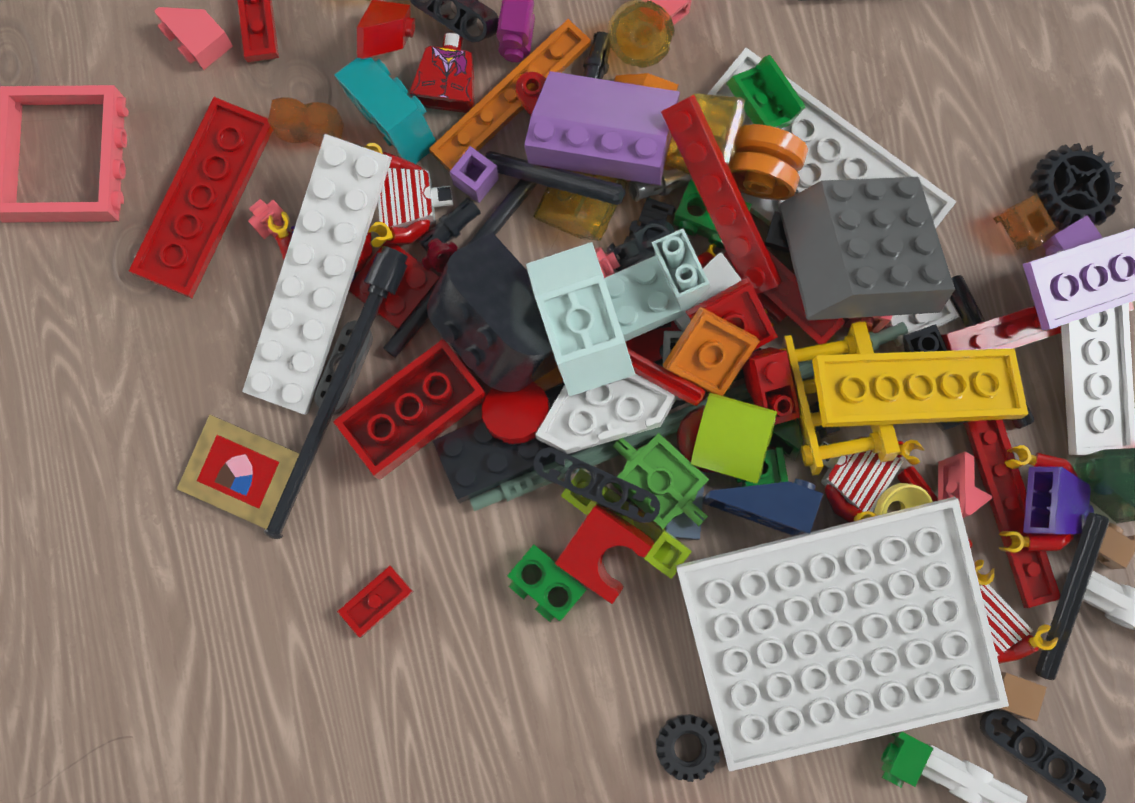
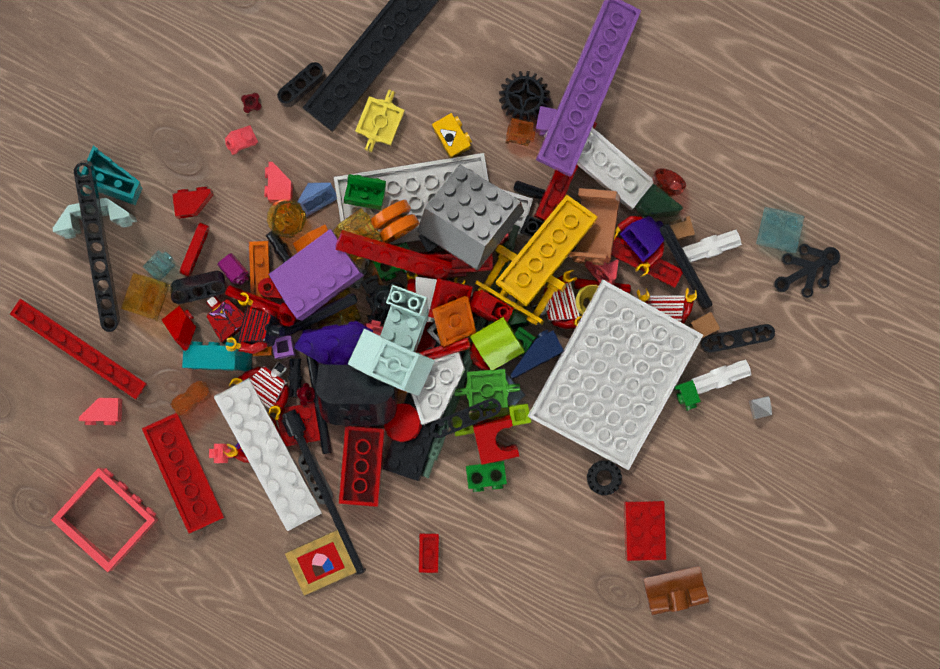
camera: 45 degrees left, 5 degrees up
none -> red axle [225,286,296,326]
none -> torso [226,293,285,354]
none -> dark purple plate [294,321,373,365]
none -> medium blue slope [297,183,337,217]
none -> light yellow plate [355,90,405,152]
none -> yellow brick [432,113,472,158]
none -> nougat panel [569,188,620,265]

